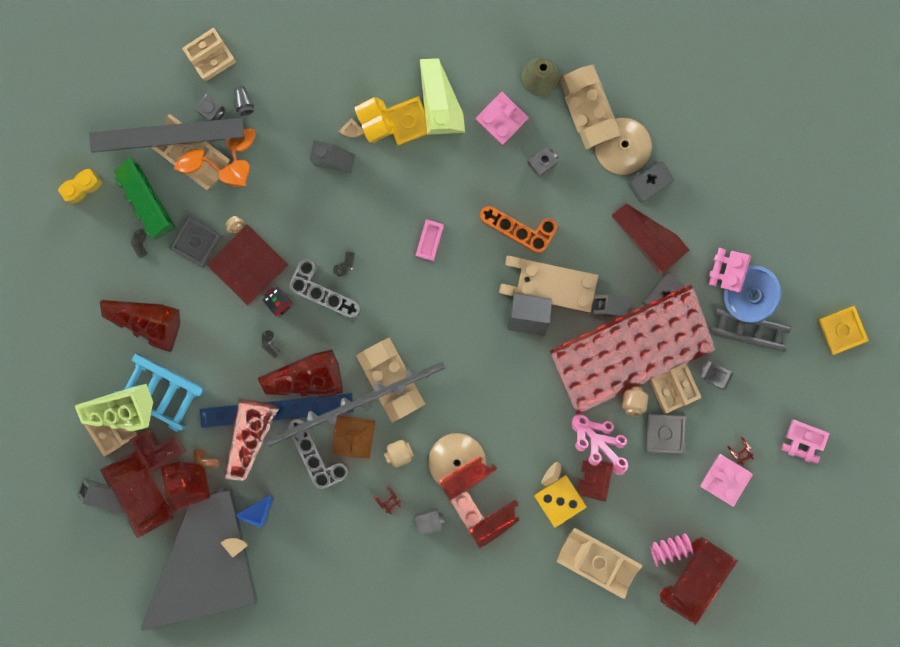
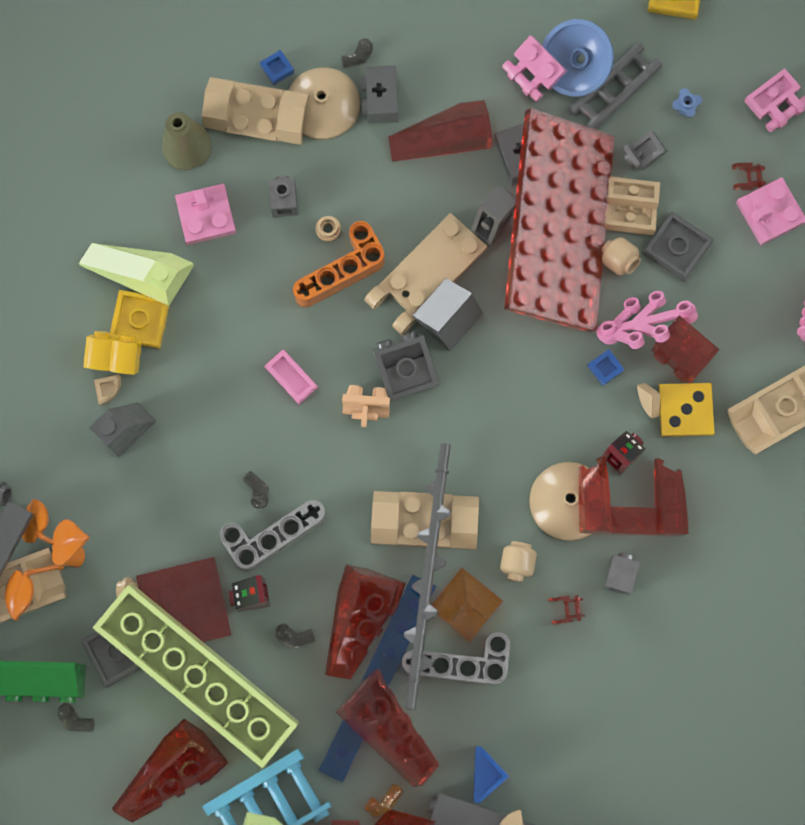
camera: 55 degrees left, 10 degrees down
none -> yellowish green brick [93,584,299,768]
none -> blue plate [259,49,295,86]
none -> tan plate [315,216,341,241]
none -> clear smoke arm [341,38,373,68]
none -> light nougat hips [342,385,390,427]
none -> dark grey plate [372,331,439,401]
none -> blue plate [587,349,625,386]
none -> slope [602,430,645,475]
none -> medium blue plate [672,88,702,117]

